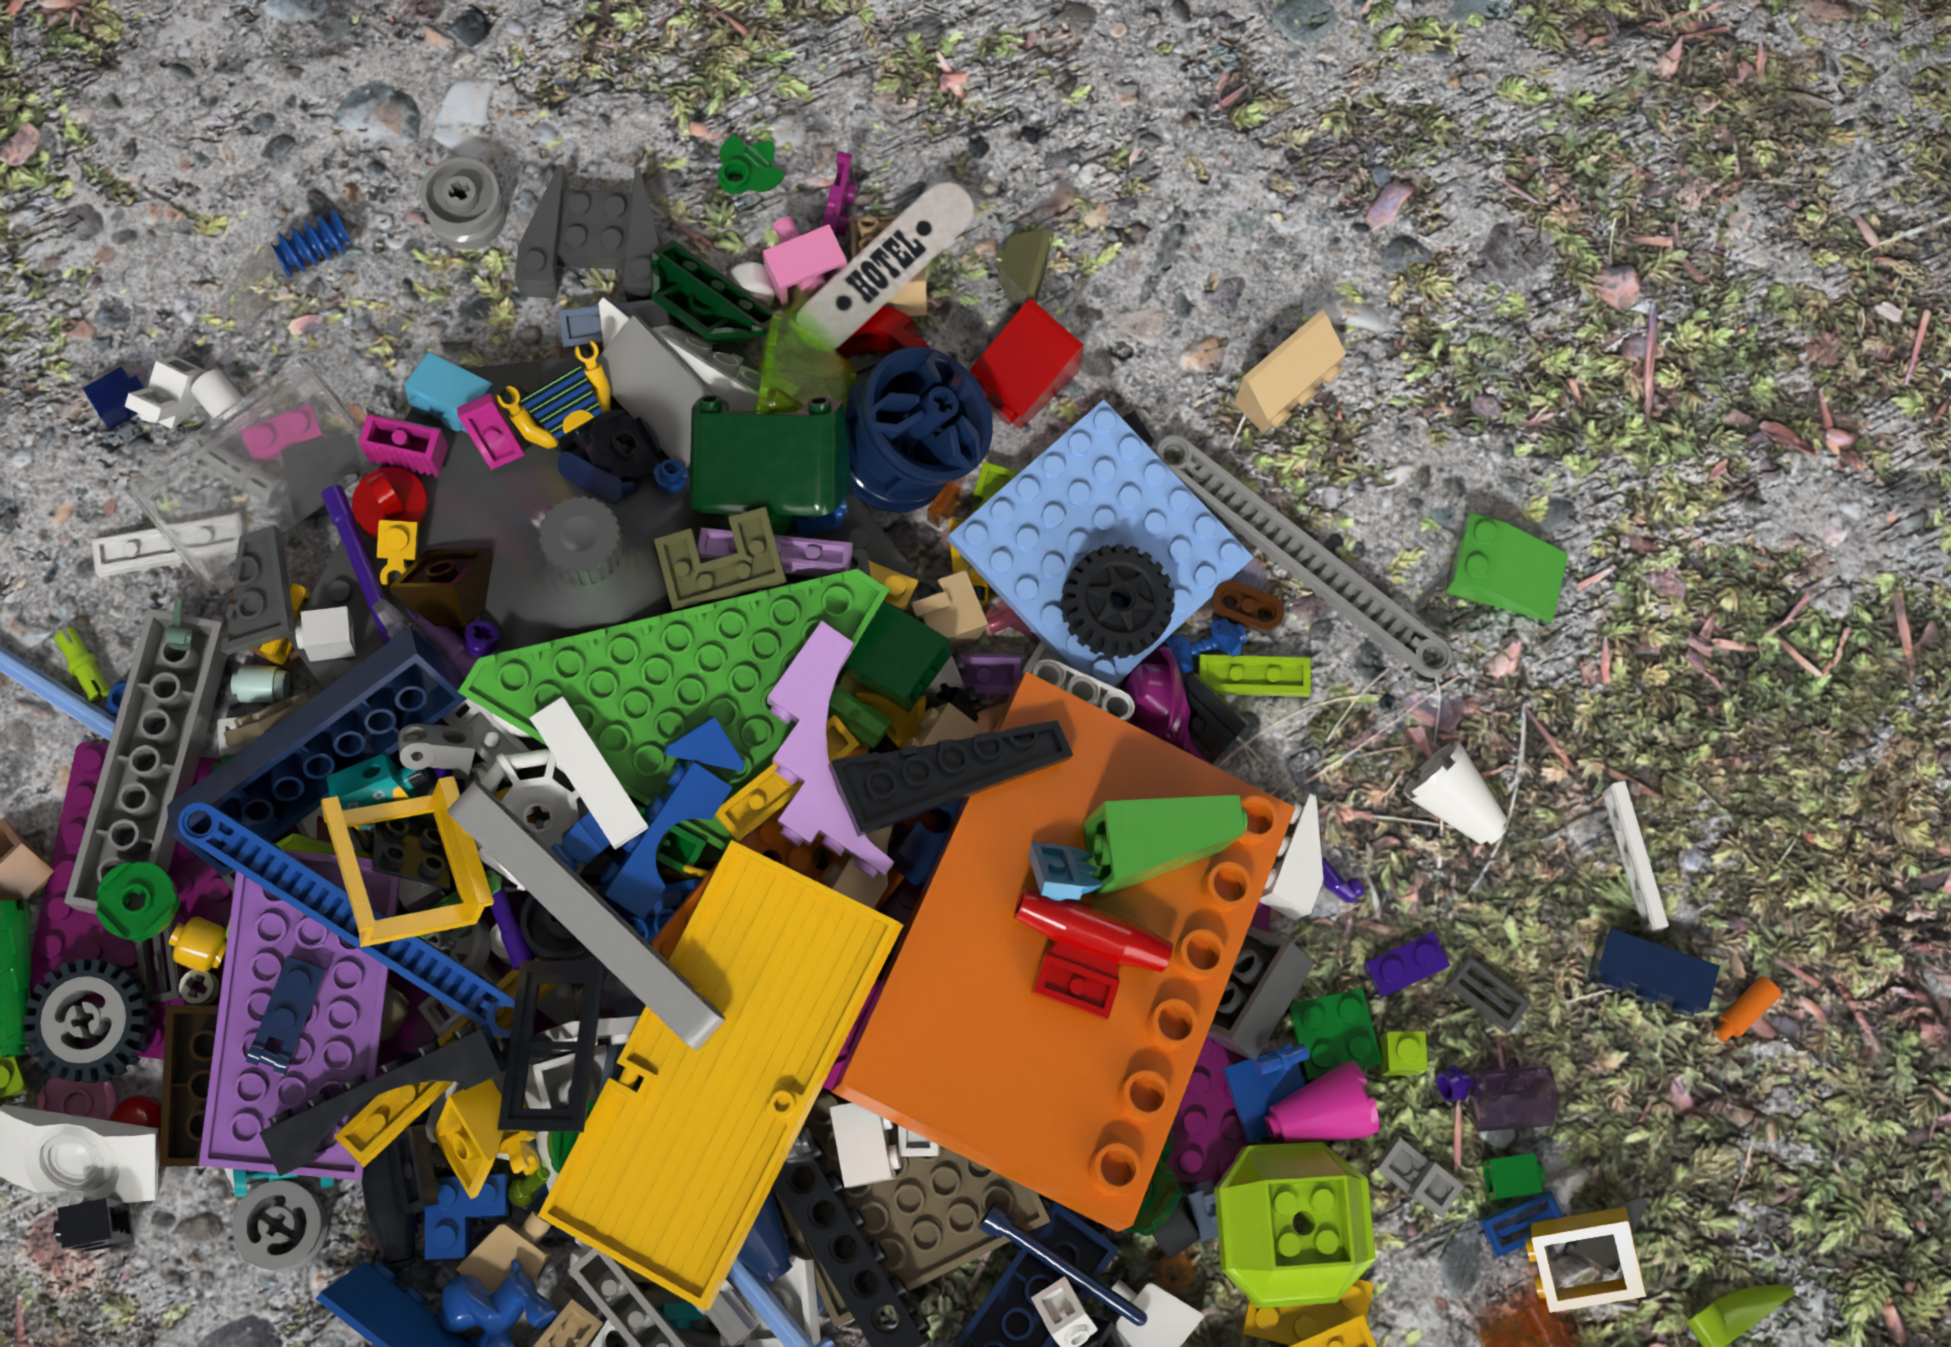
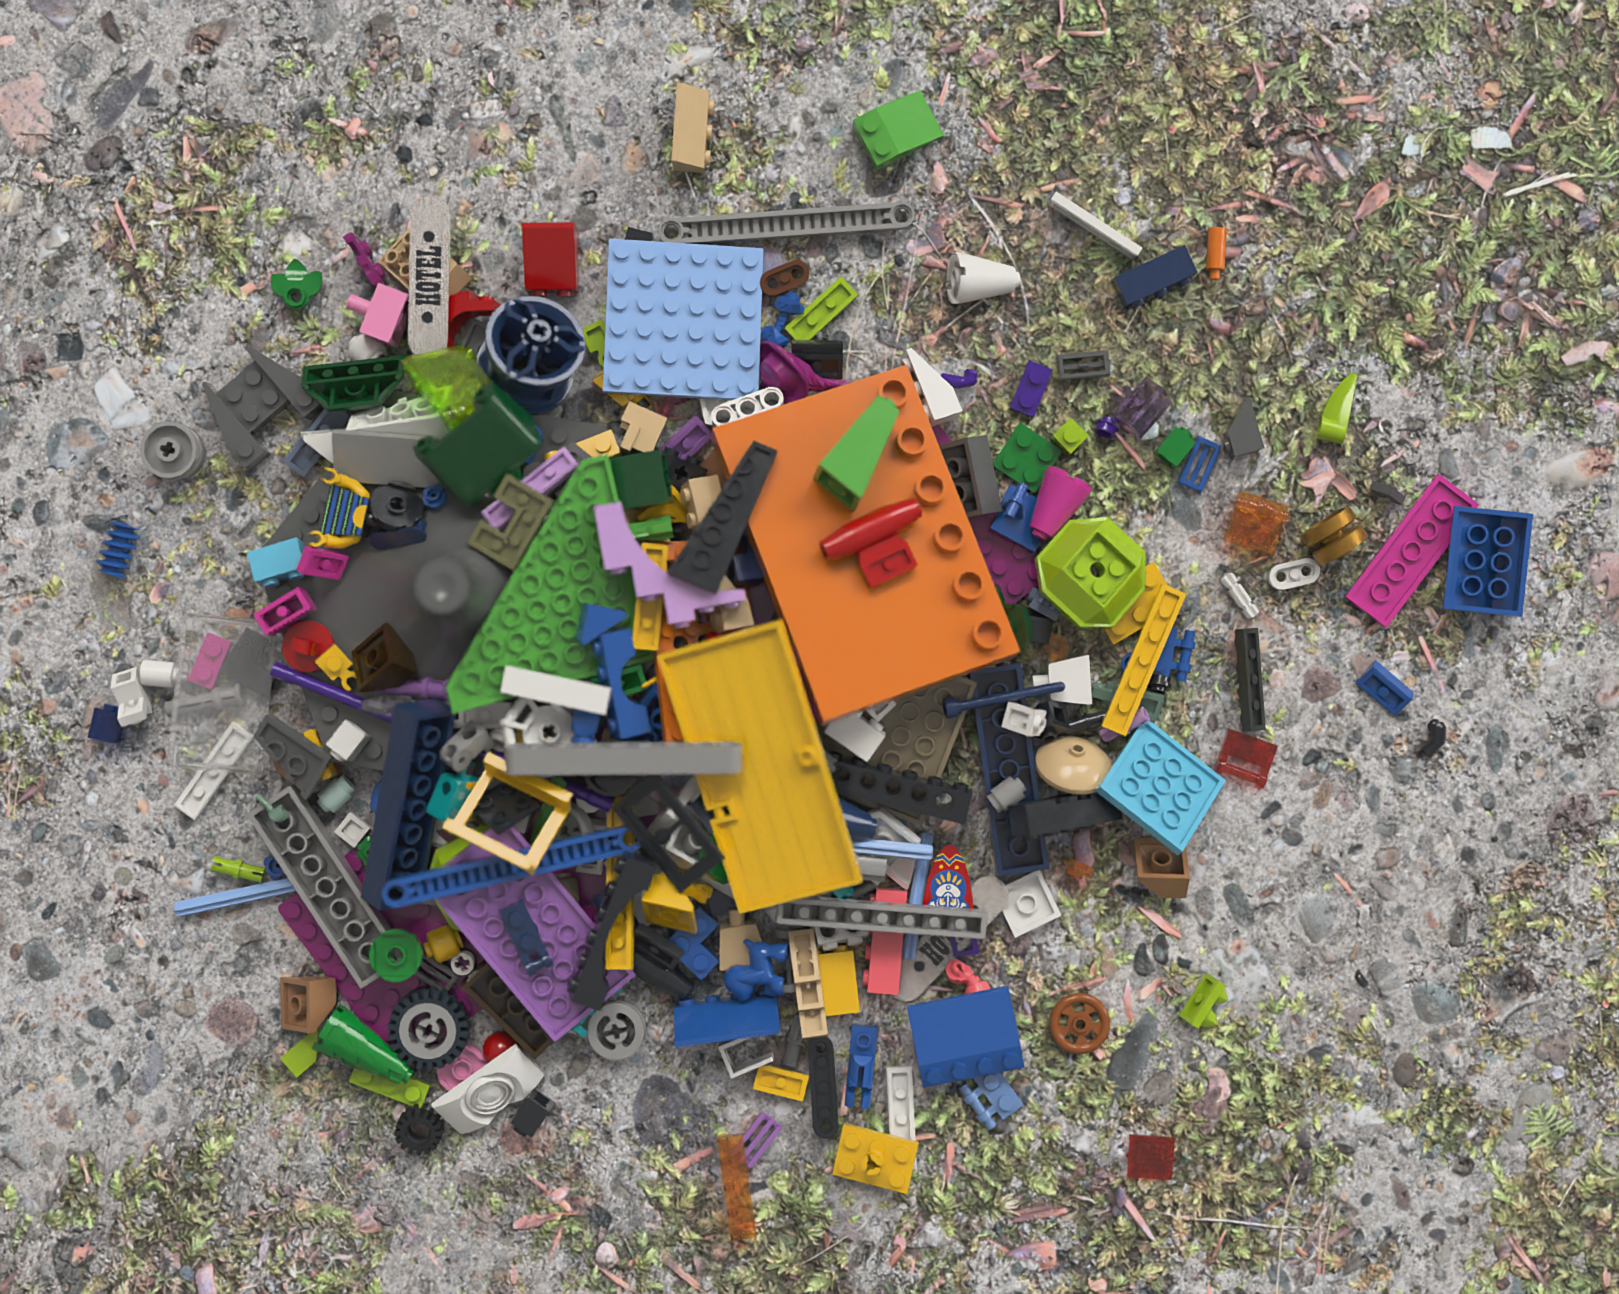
camera: 35 degrees left, 15 degrees up
dark tan plate [224,692,315,747] -> none
dark purple bush [462,620,500,658] -> none
clear neon green piece [508,1167,550,1207] -> none
clear orange plate [927,482,962,528] -> none
olive slope [994,229,1052,312] -> none
dark azure plate [1028,841,1103,901] -> none
black wheel [1060,544,1175,659] -> none
light grey slope [1373,1136,1464,1218] -> none
window [1525,1207,1646,1312] -> none

